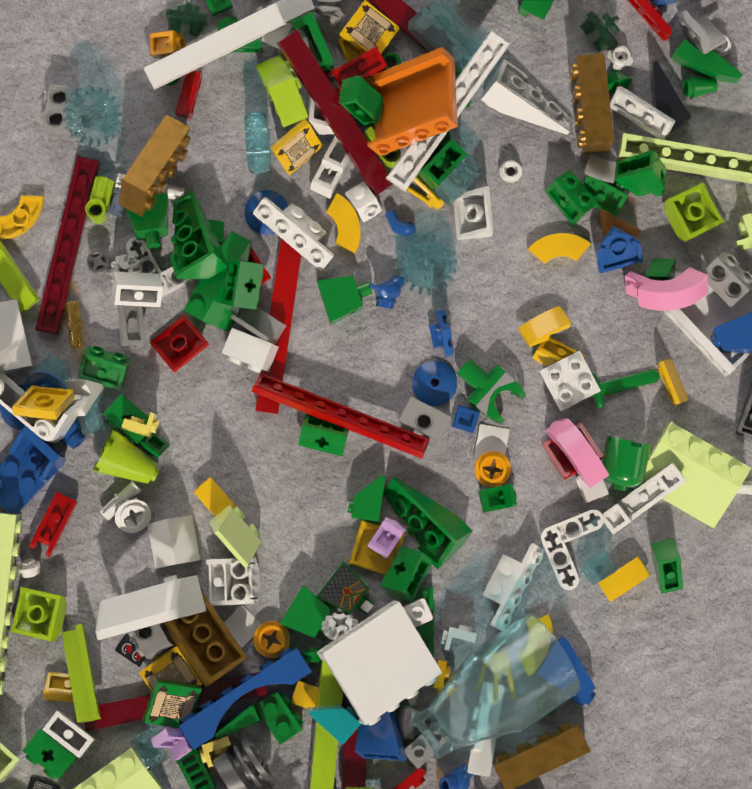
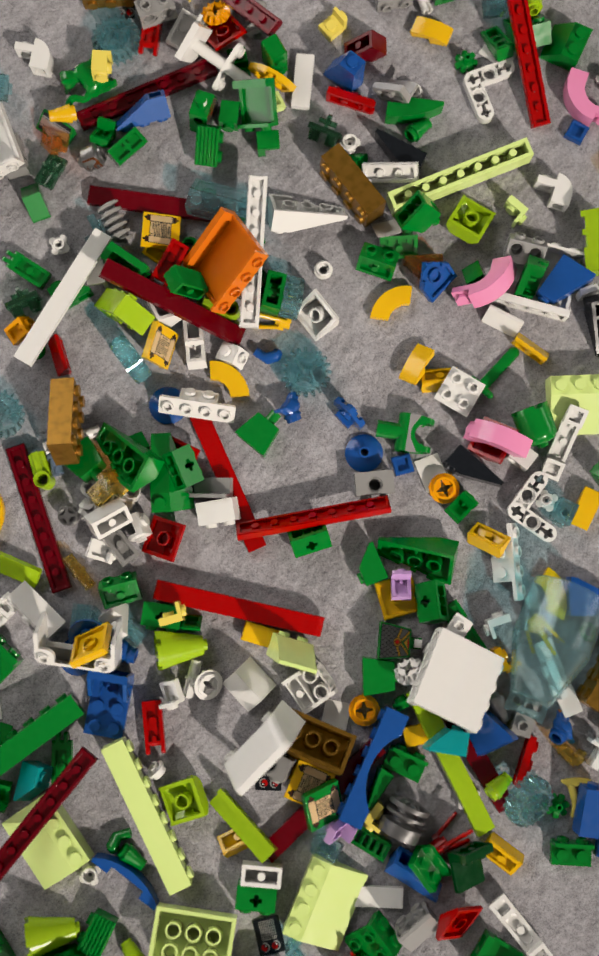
camera: 30 degrees left, 0 degrees up
none -> white bracket [85,538,116,564]
none -> clear yellow brick [86,468,129,507]
none -> white bracket [127,512,153,544]
none -> red beam [153,580,325,637]
none -> white bracket [158,678,185,711]
none -> black slope [443,444,504,487]
none -> yellow slope [467,522,511,558]
none -> white slope [482,304,524,338]
none -> green hinge [514,255,550,300]
none -> white plate [535,490,558,512]

